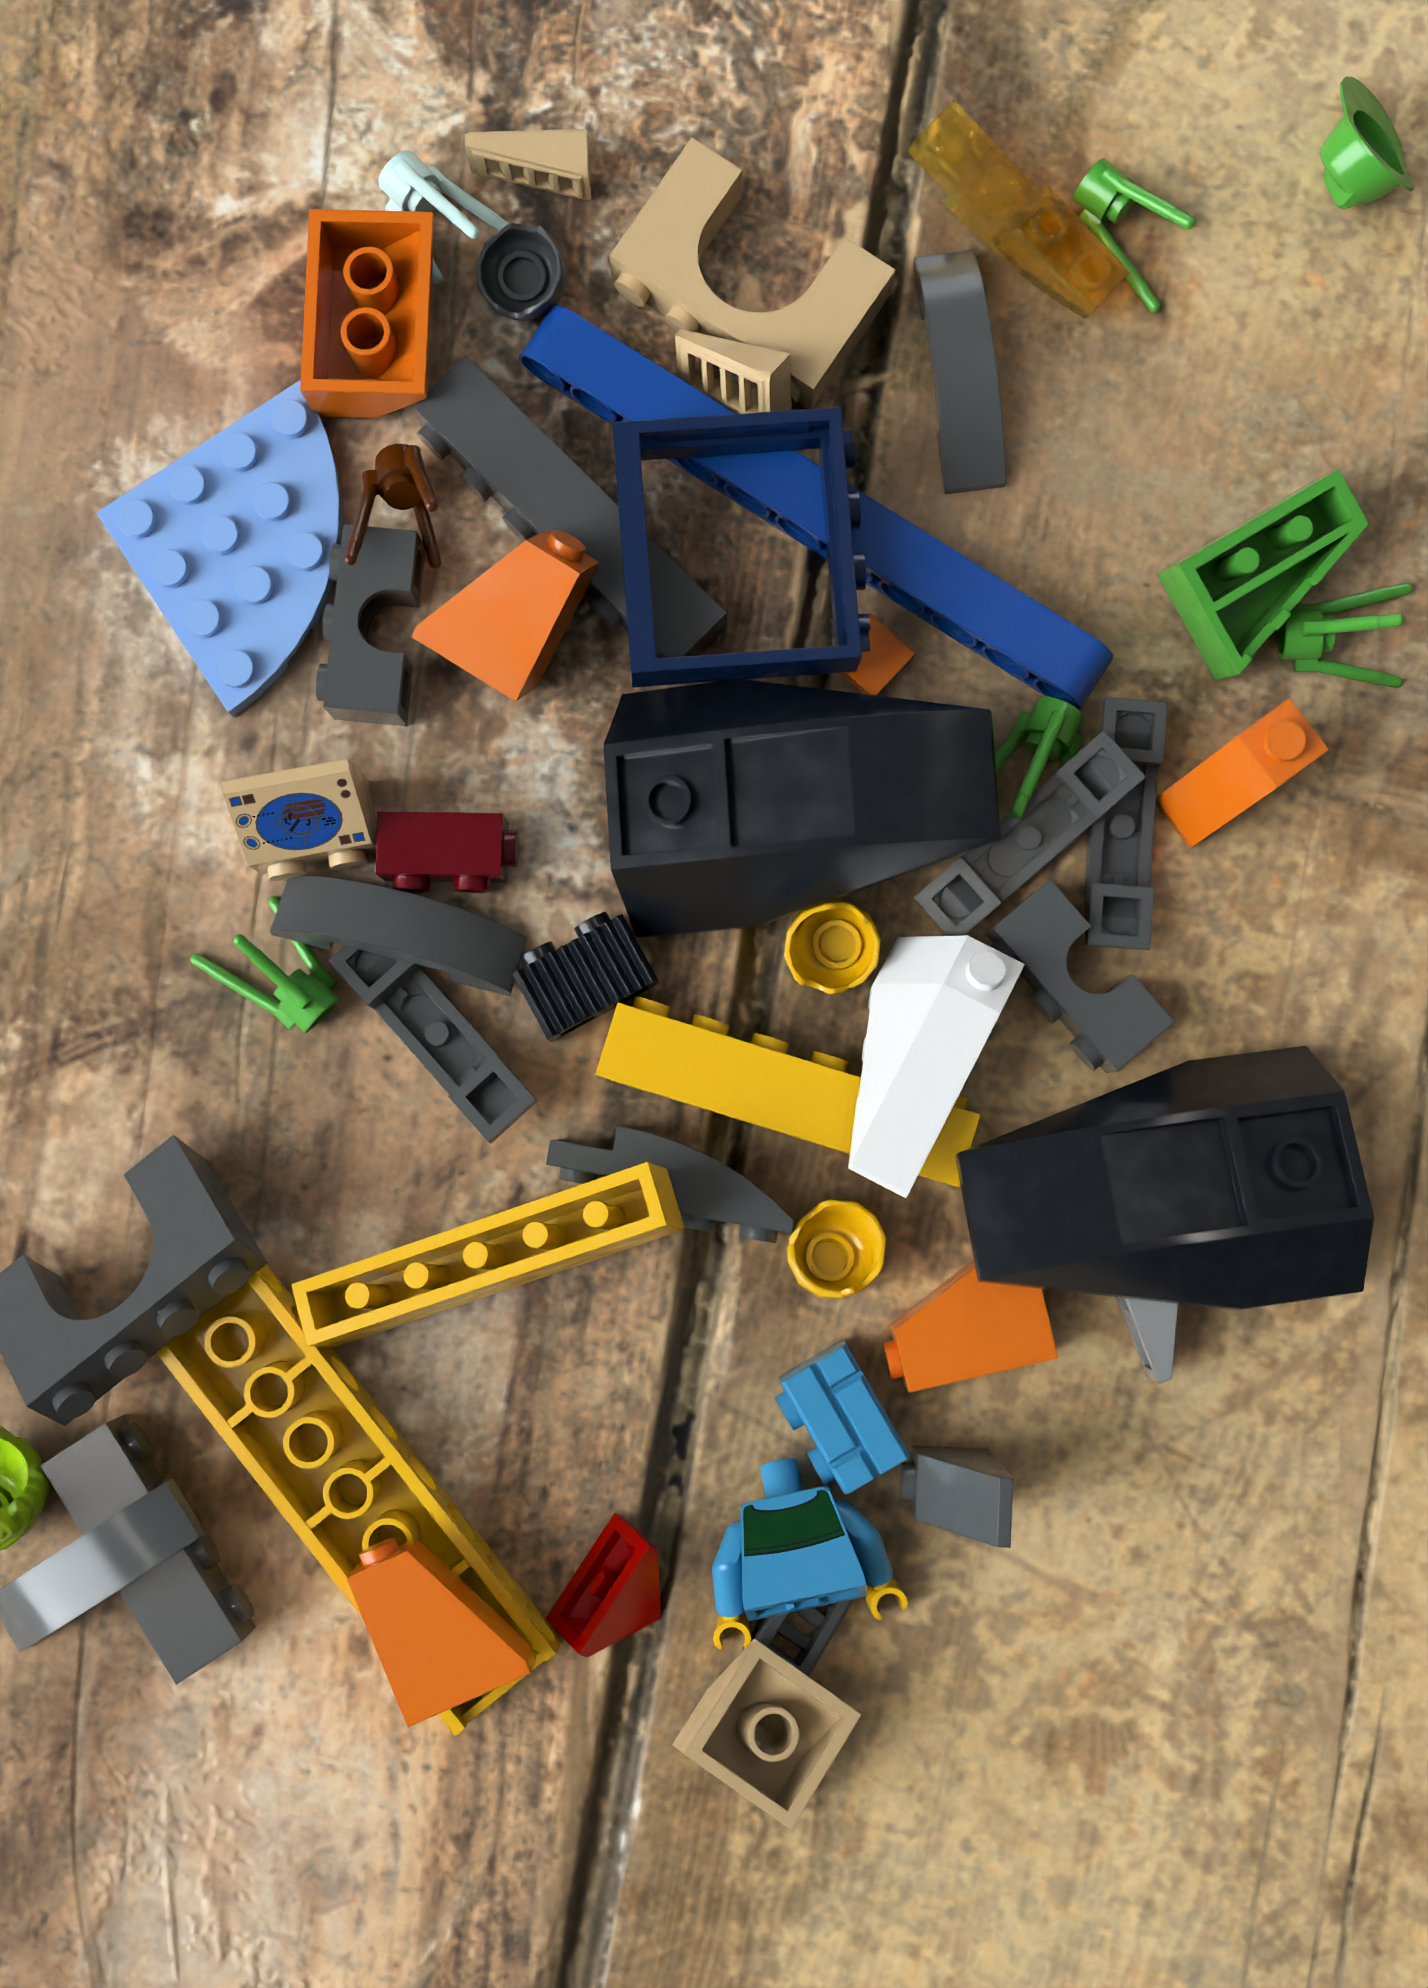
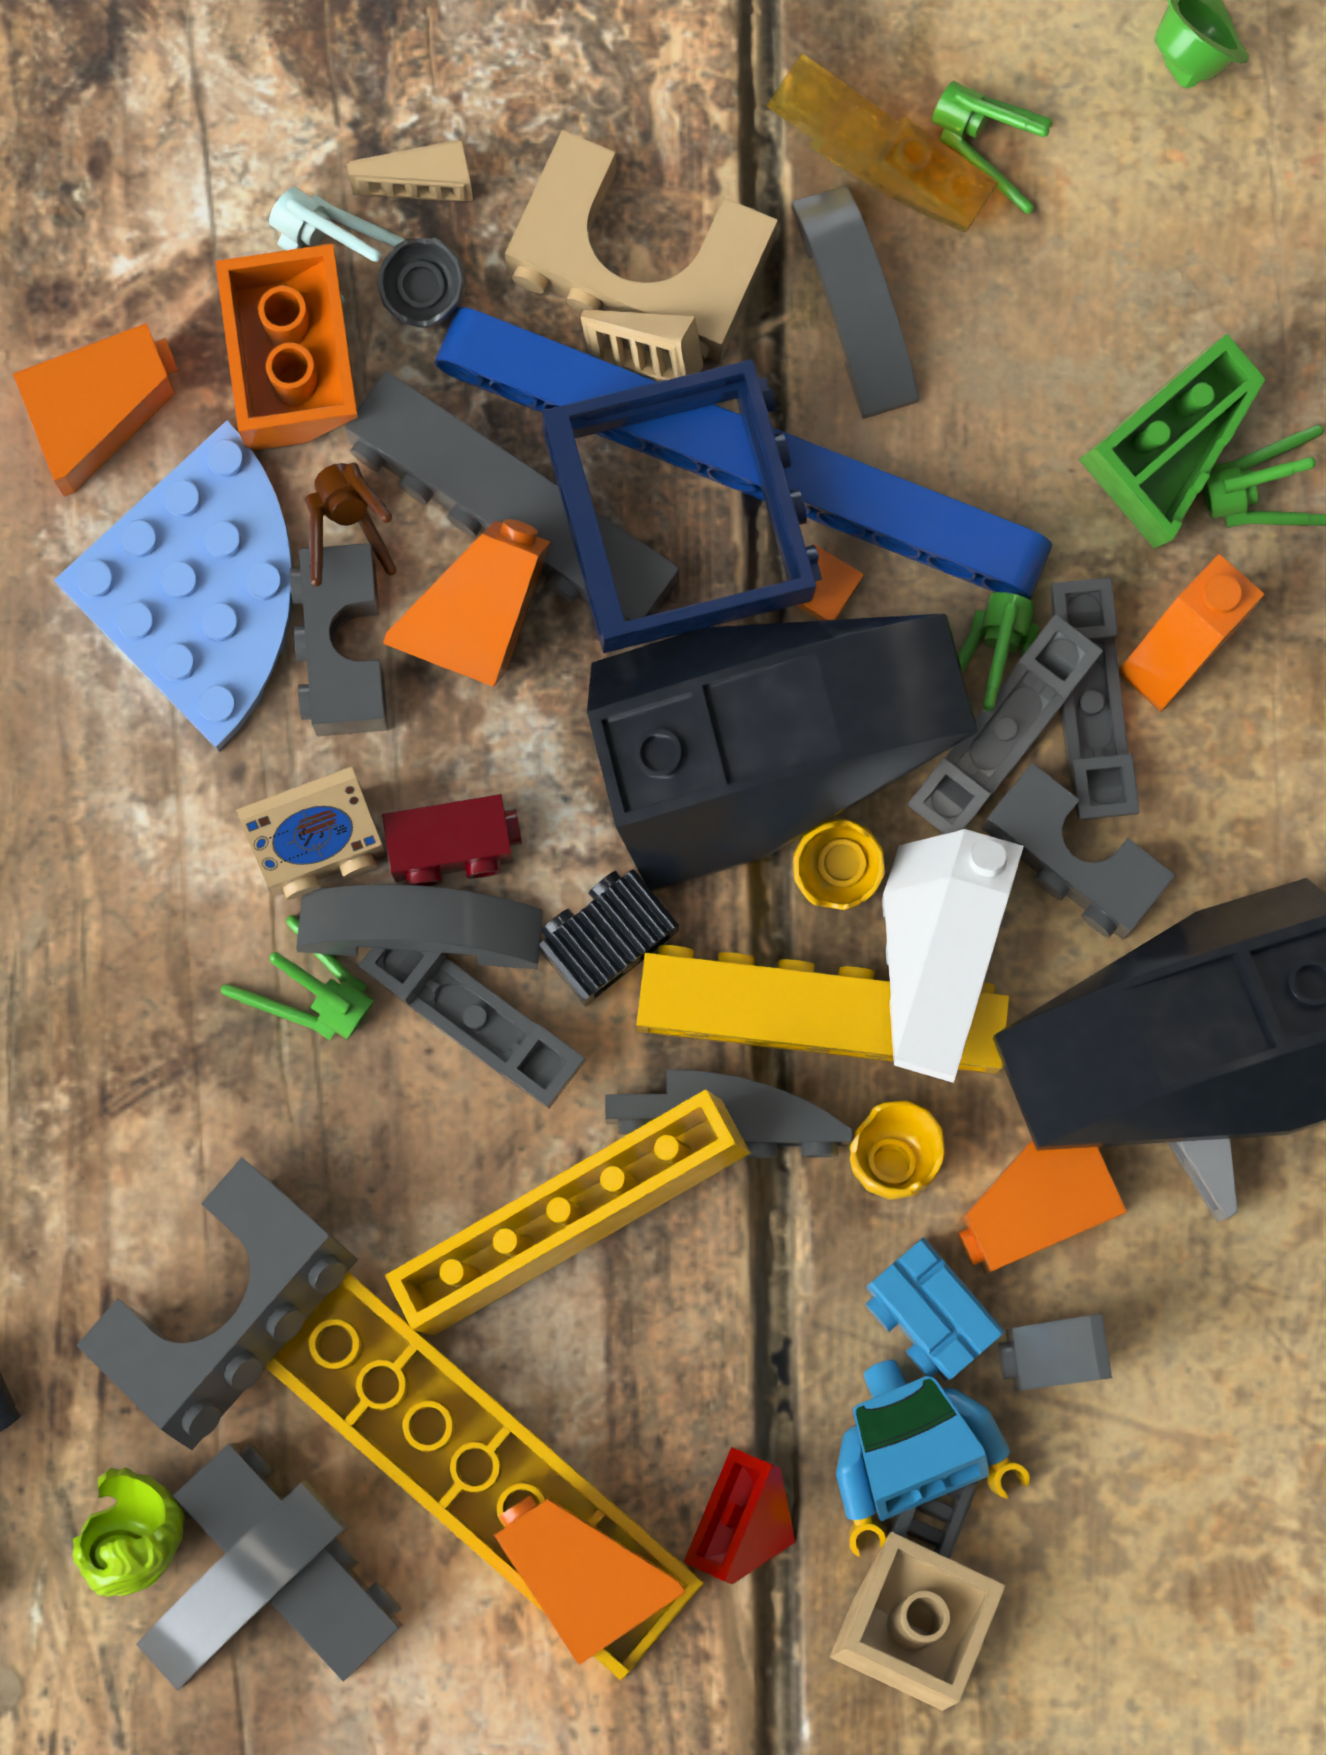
camera: 15 degrees left, 5 degrees down
none -> orange slope [13,323,179,497]

